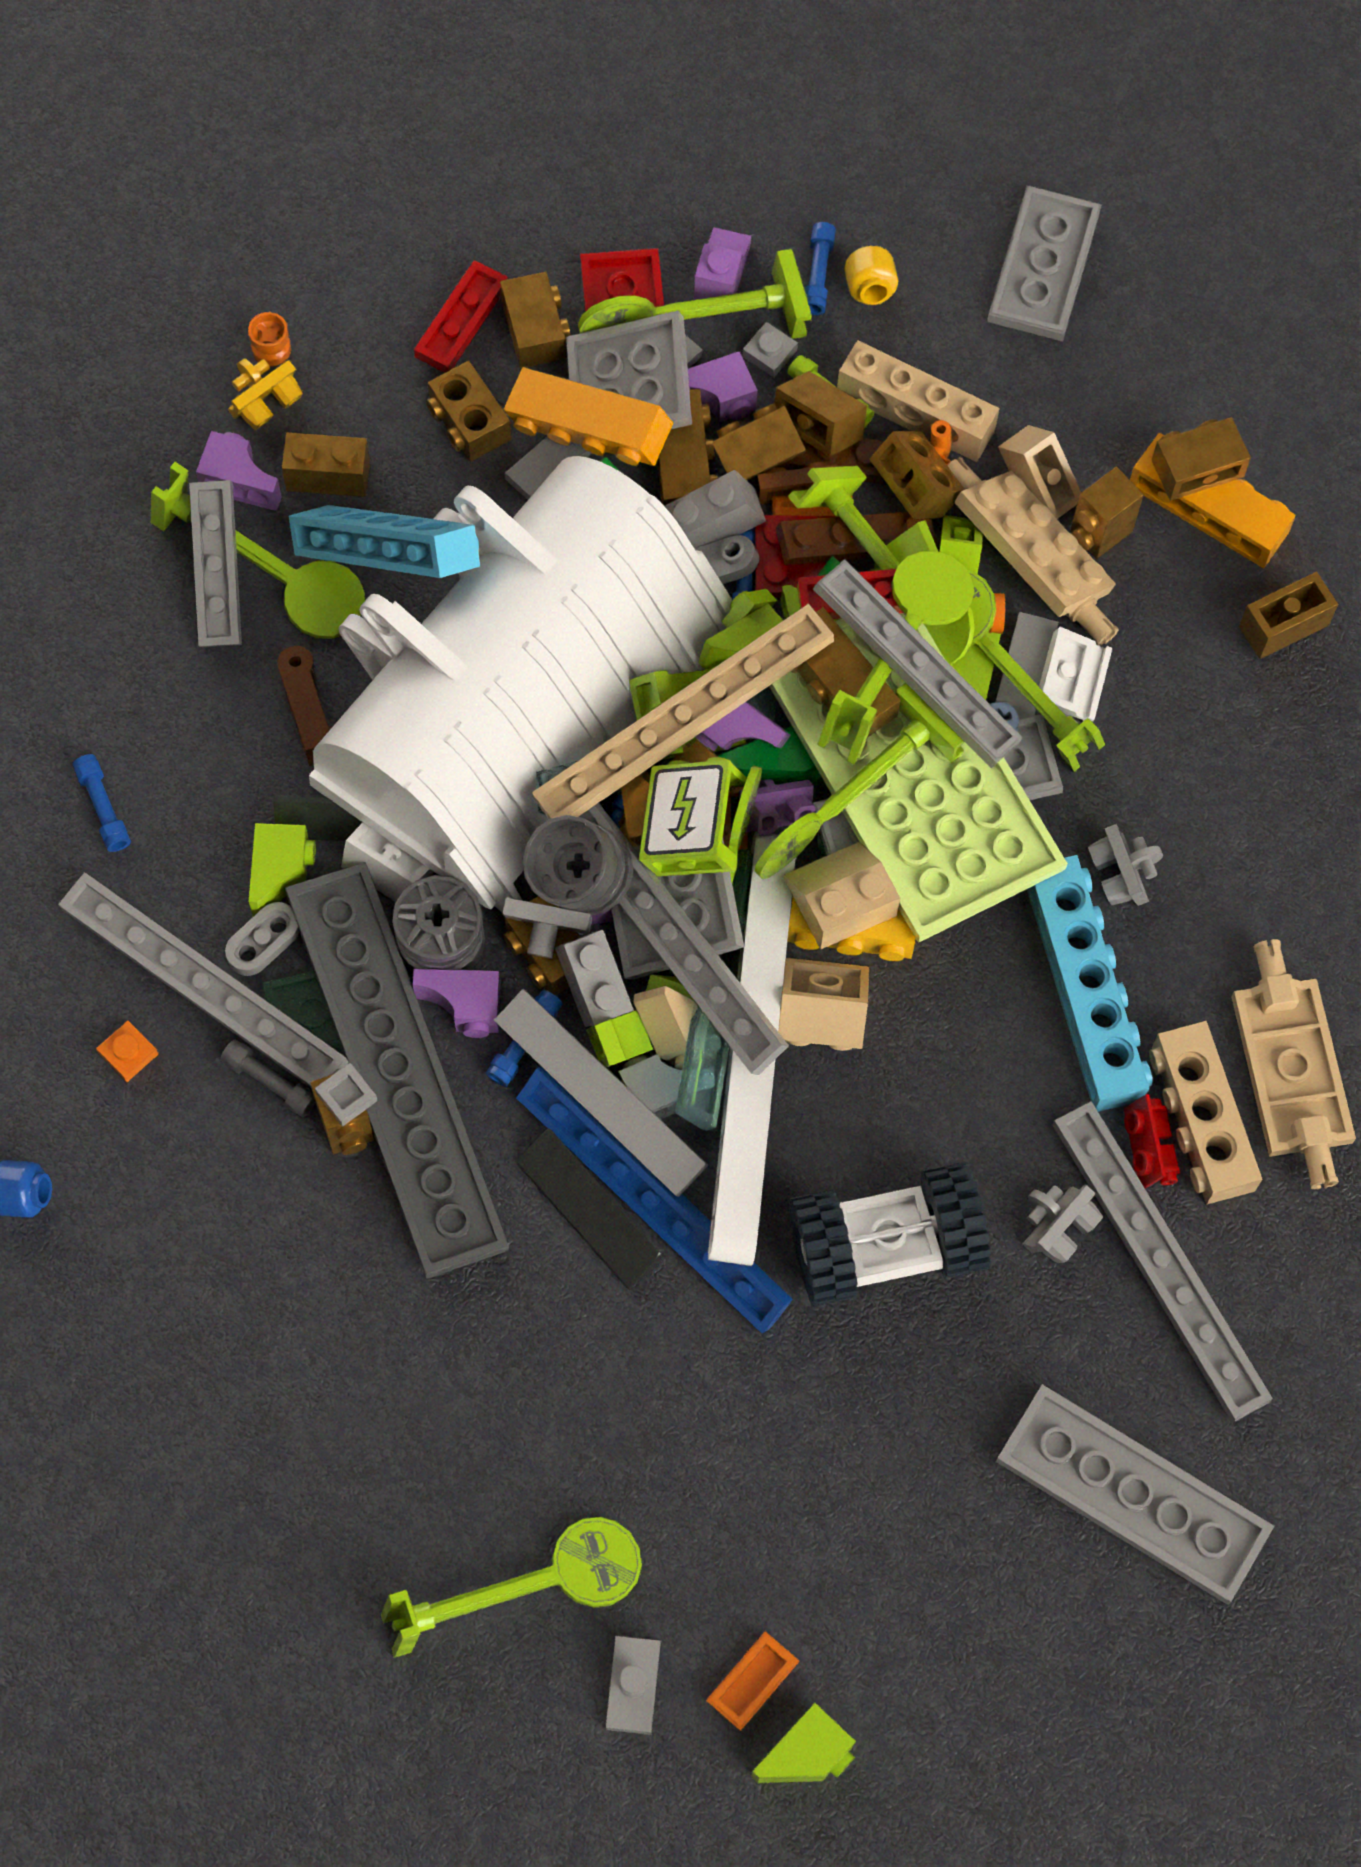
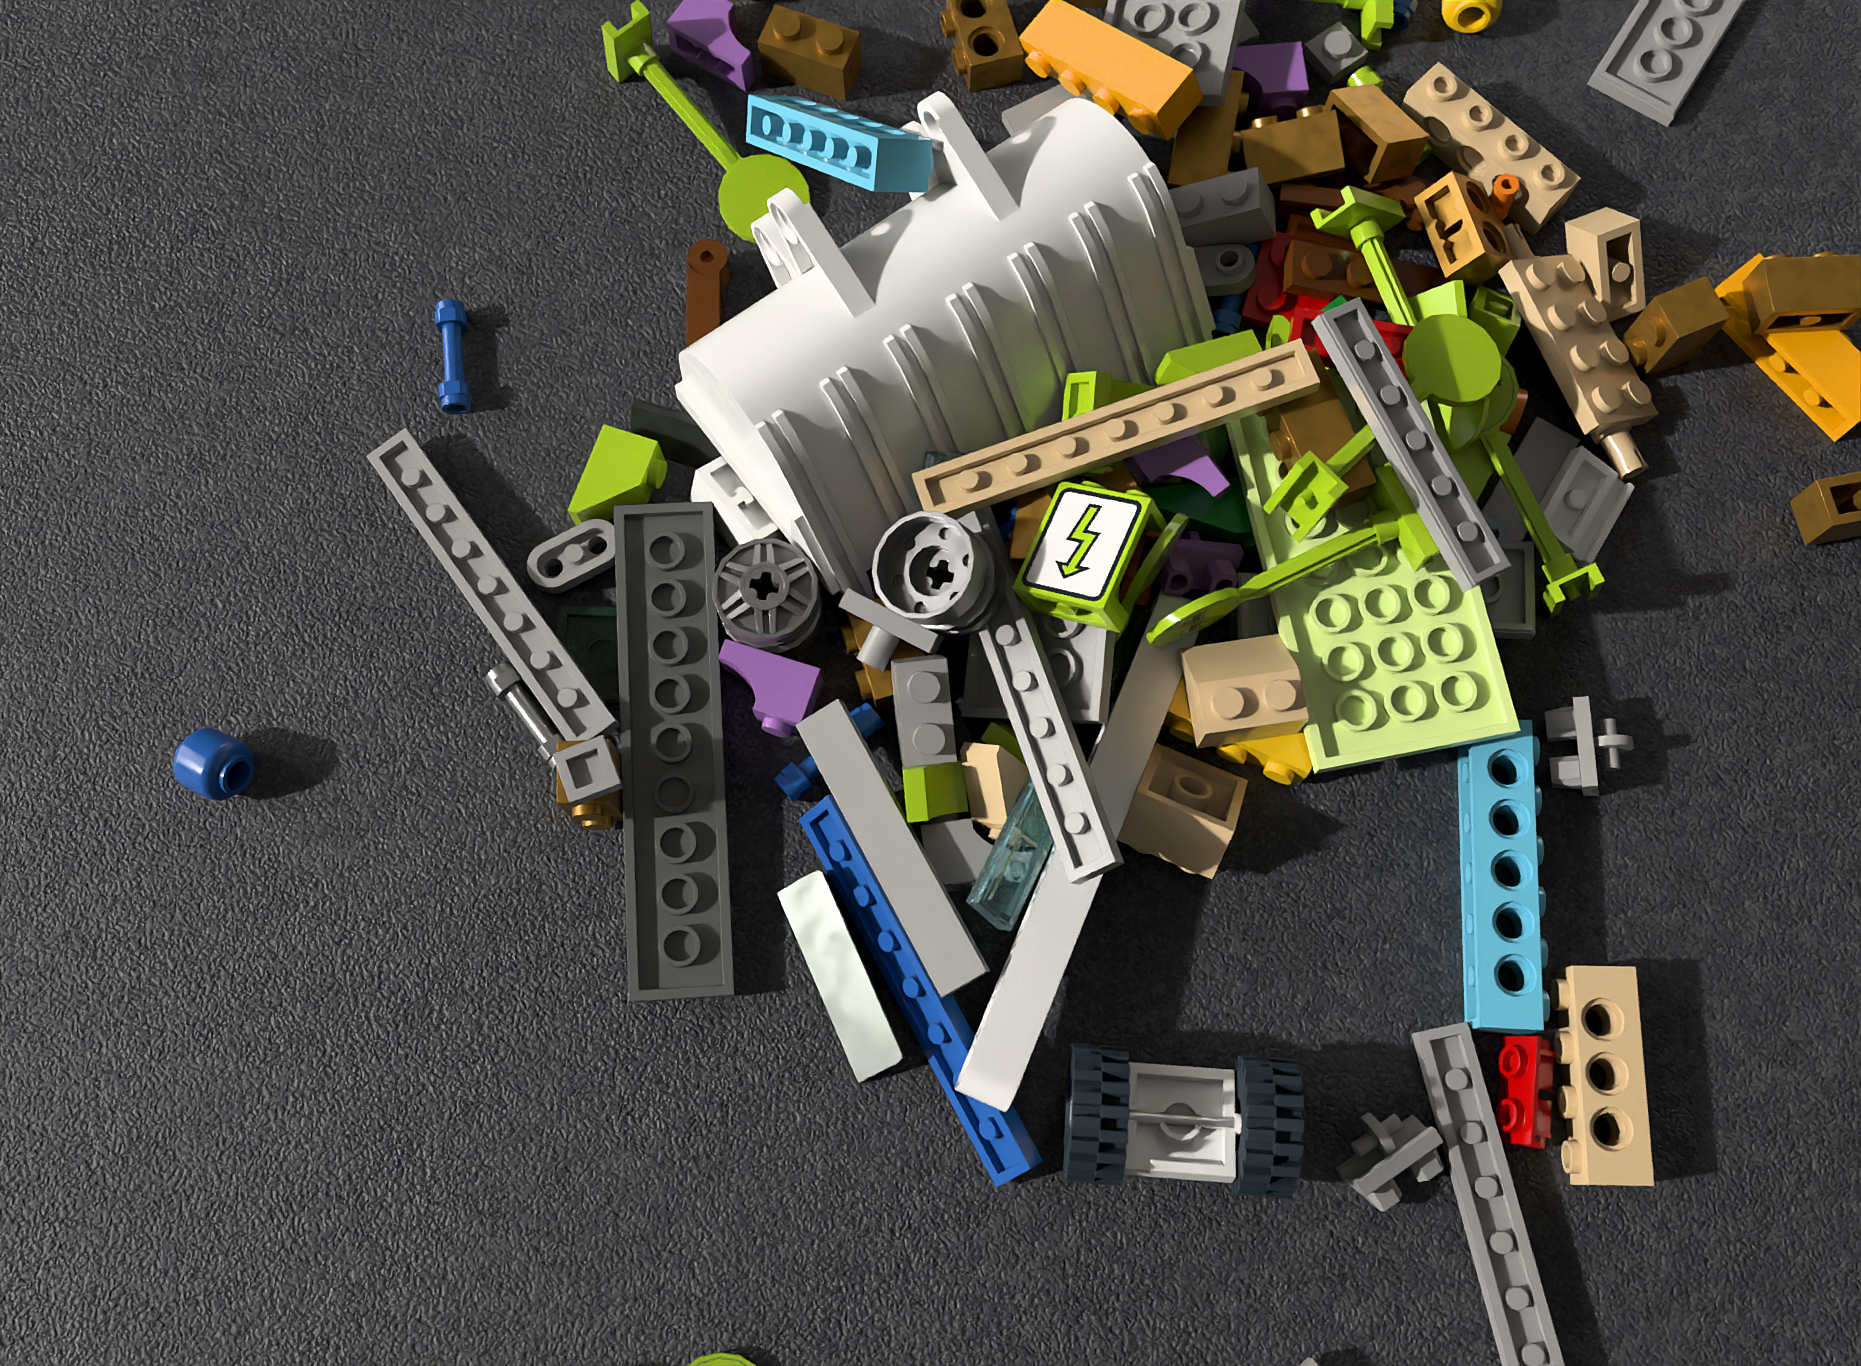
camera: 20 degrees right, 5 degrees up
orange plate [96,1021,159,1083] -> none
light grey plate [189,480,242,647] -> none
lime plate [722,589,777,627] -> none
tan plate [1231,939,1356,1189] -> none

